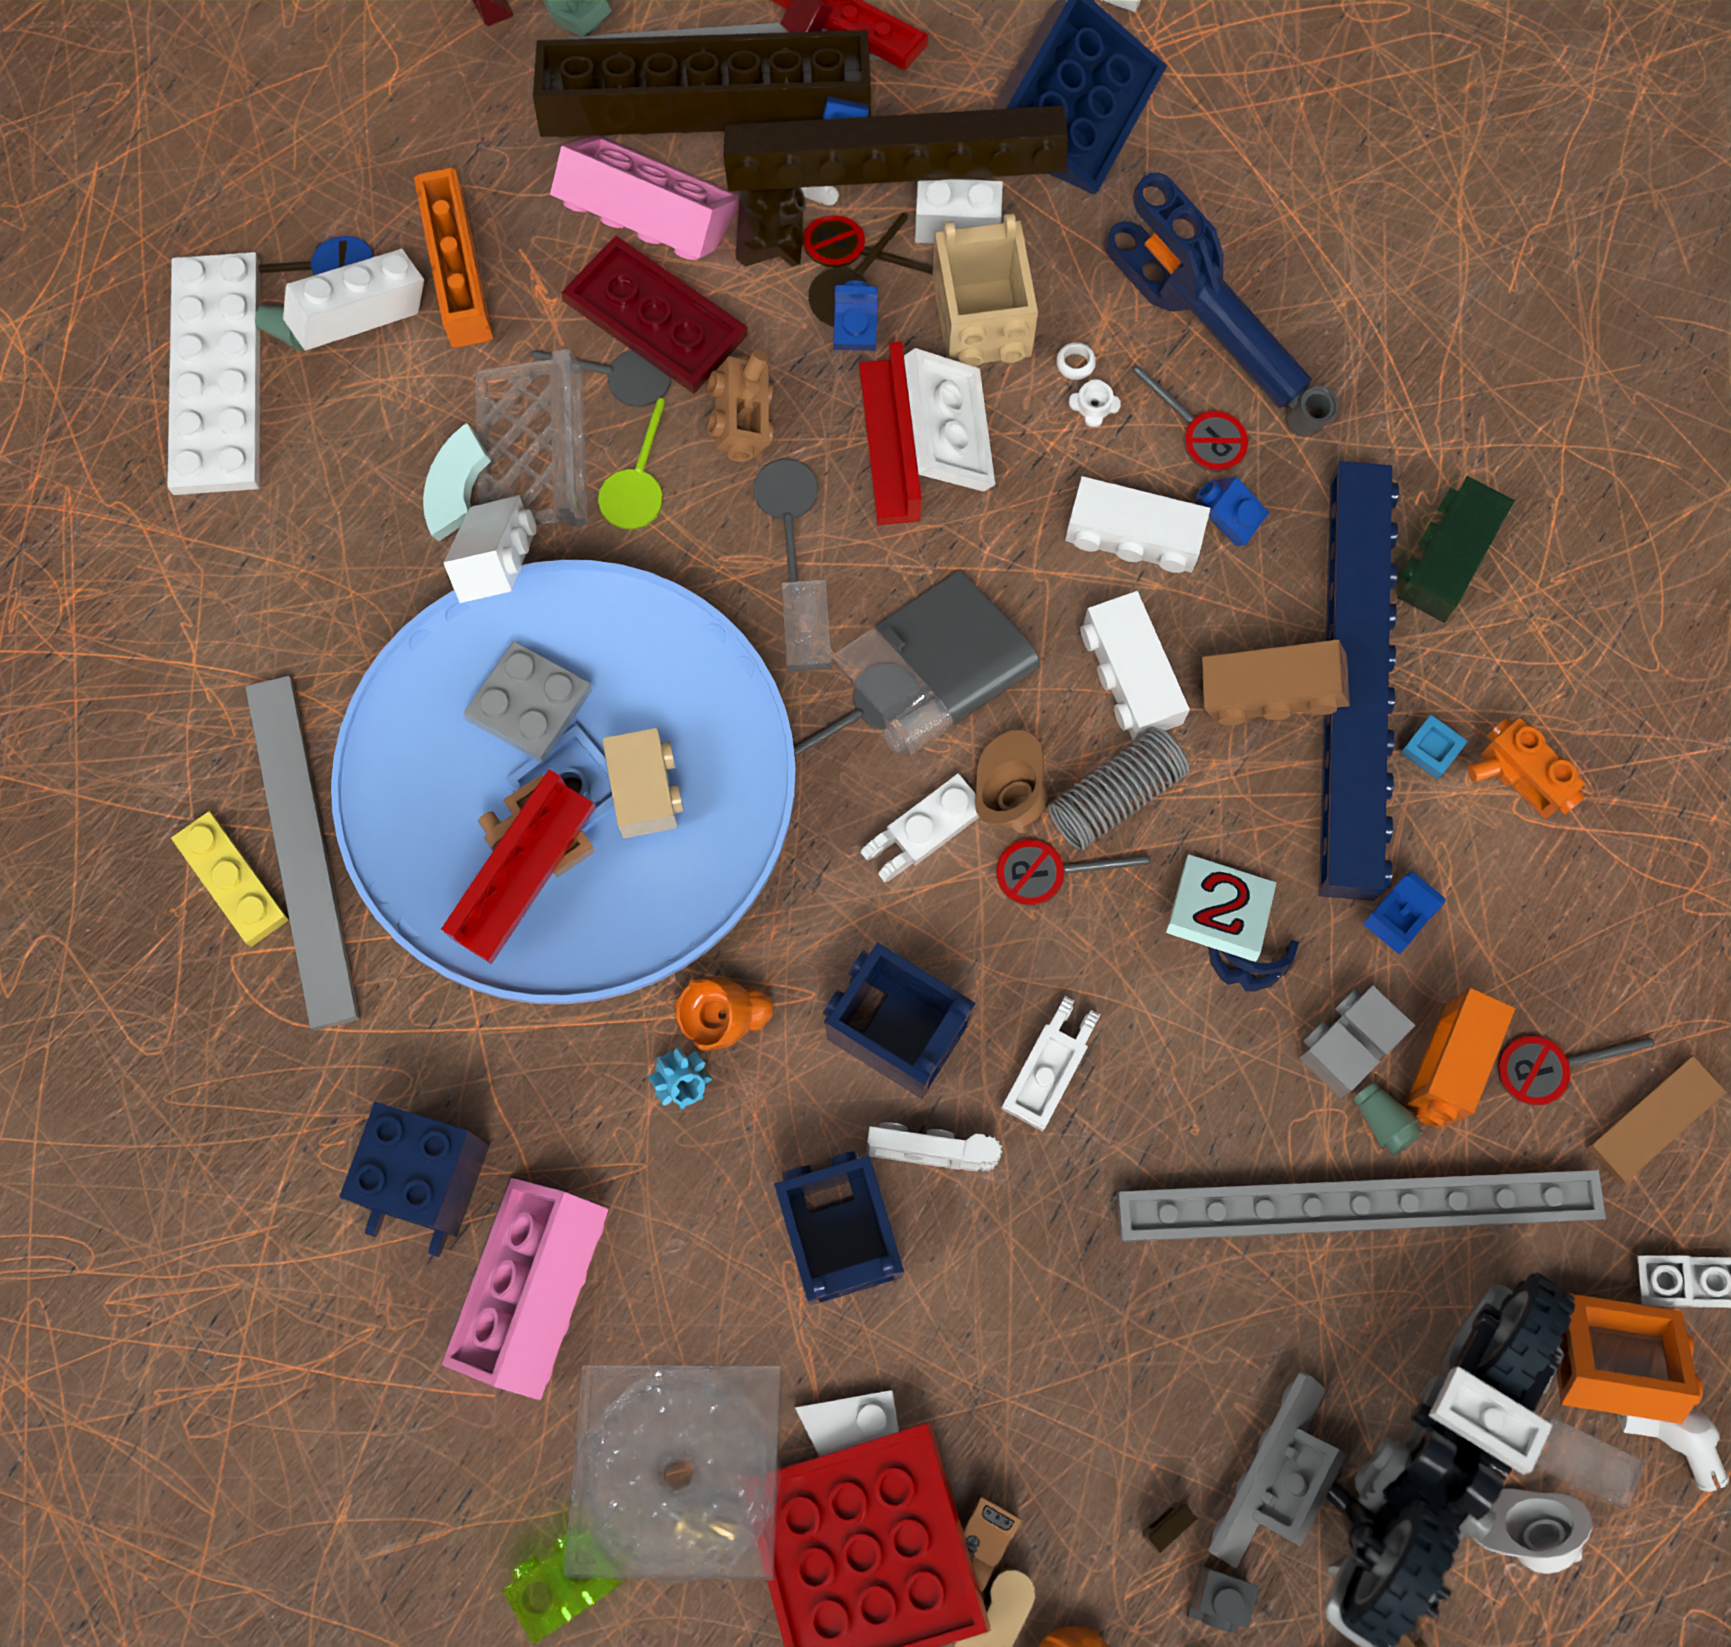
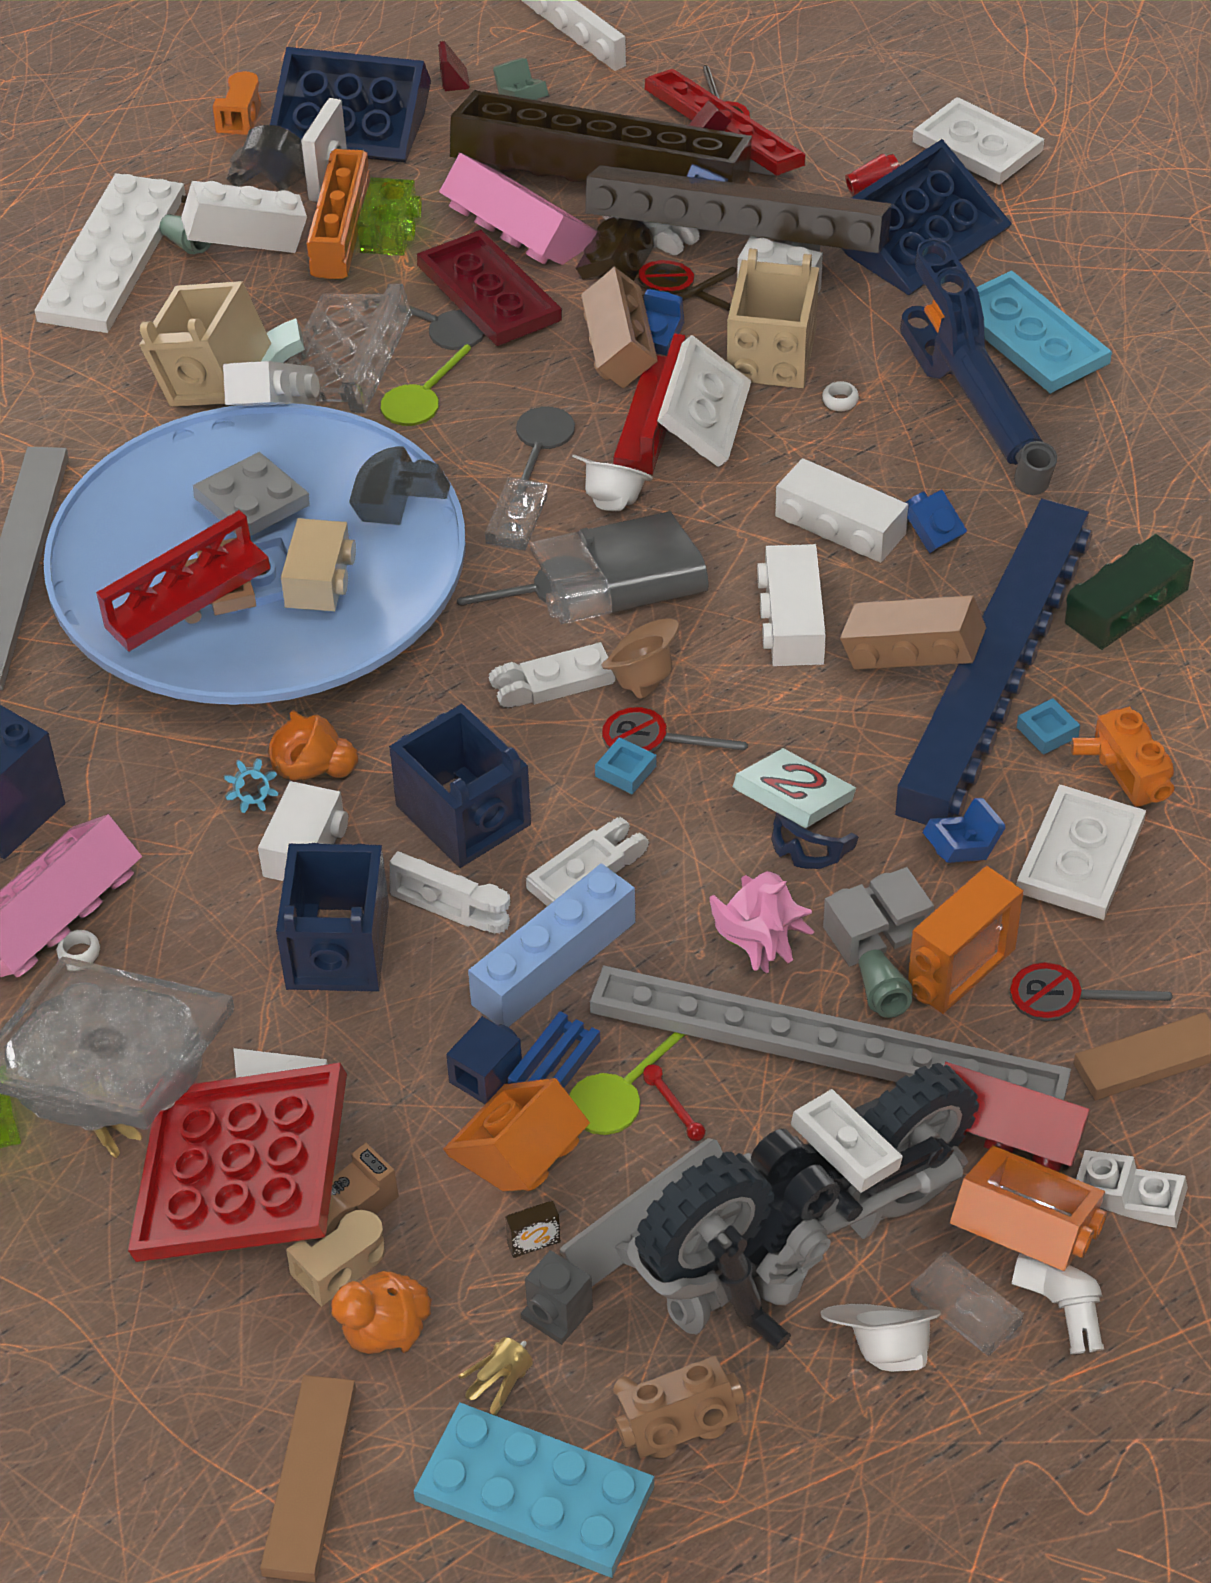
camera: 20 degrees right, 25 degrees down
medium nougat brick [707,349,773,462] -> none
light grey piece [1048,728,1190,851] -> none
white plate [1069,379,1121,427] -> none
piece [1133,365,1249,472] -> none
none -> white piece [57,930,100,969]
none -> tan container [139,281,271,406]
none -> orange leg [213,71,261,135]
none -> clear smoke brick [226,125,305,191]
none -> white brick [258,781,348,881]
none -> dark blue slope [266,47,431,163]
none -> white plate [301,98,347,202]
none -> clear smoke brick [349,446,451,525]
none -> clear neon green brick [357,177,422,256]
none -> orange slope [443,1078,590,1191]
none -> dark blue brick [446,1016,522,1104]
none -> light blue brick [468,863,636,1027]
none -> blue tile [508,1011,600,1088]
none -> lime piece [569,1032,686,1135]
none -> white piece [572,455,653,511]
none -> medium nougat brick [581,267,658,389]
none -> dark azure plate [595,737,657,794]
none -> red hinge [643,1064,706,1141]
none -> bright pink hair [709,871,814,973]
none -> red cone [845,153,900,196]
none -> brick [944,1061,1091,1172]
none -> medium azure plate [976,270,1112,393]
none -> white plate [1016,784,1146,920]

